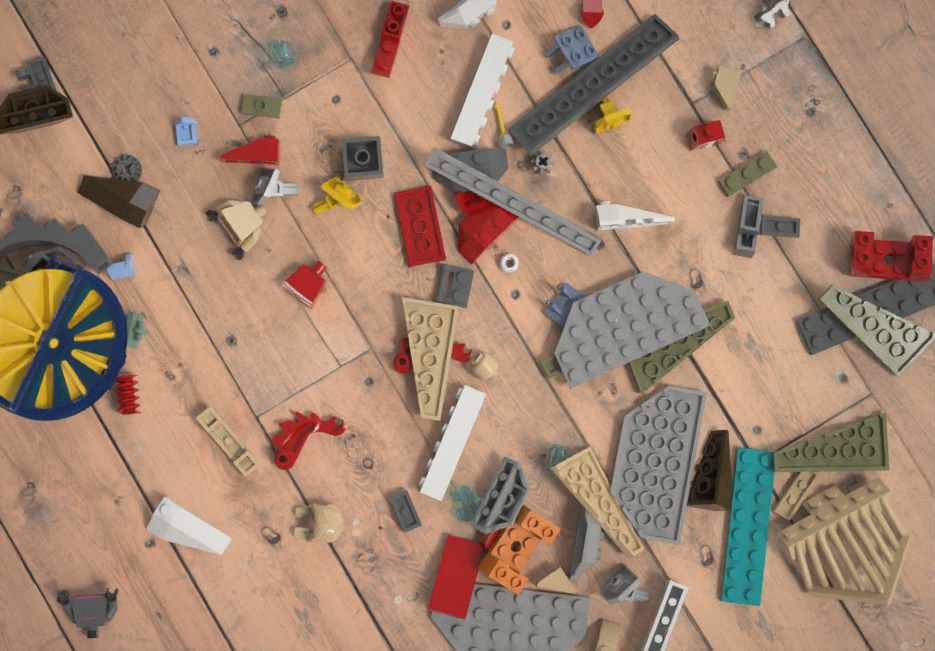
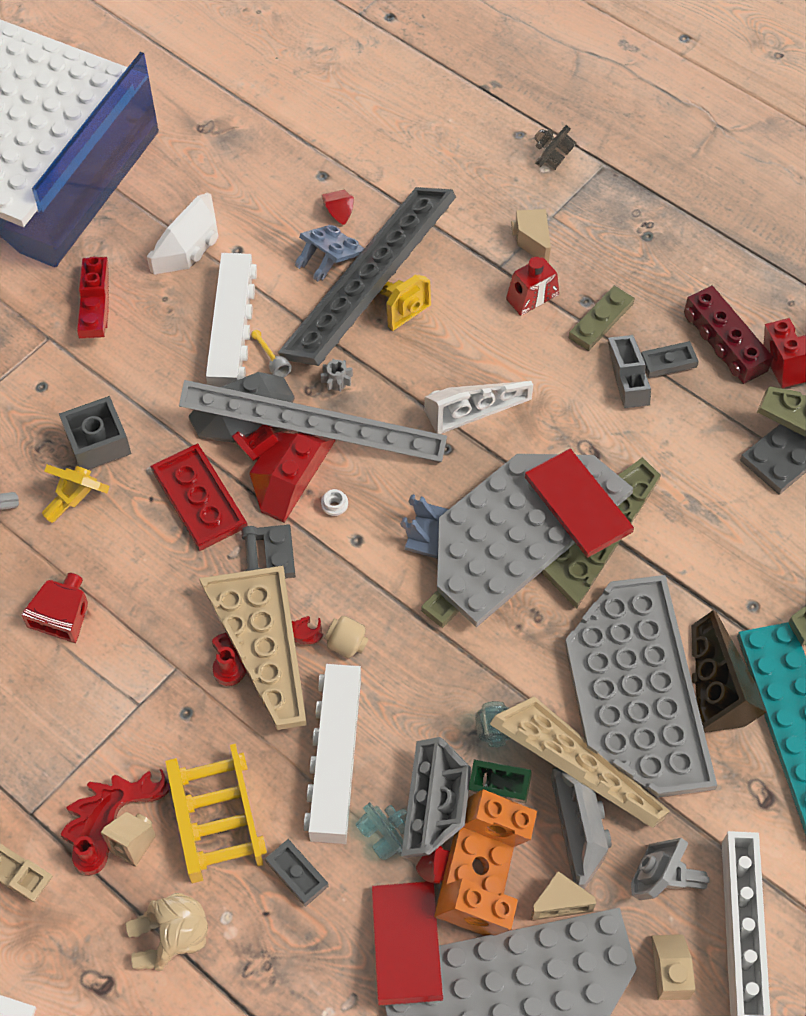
camera: 15 degrees left, 25 degrees down
none -> tan slope [101,812,156,867]
none -> yellow fence [165,743,267,883]
none -> dark green torso [468,759,532,804]
none -> red tile [525,448,634,558]
none -> dark red brick [684,285,773,384]

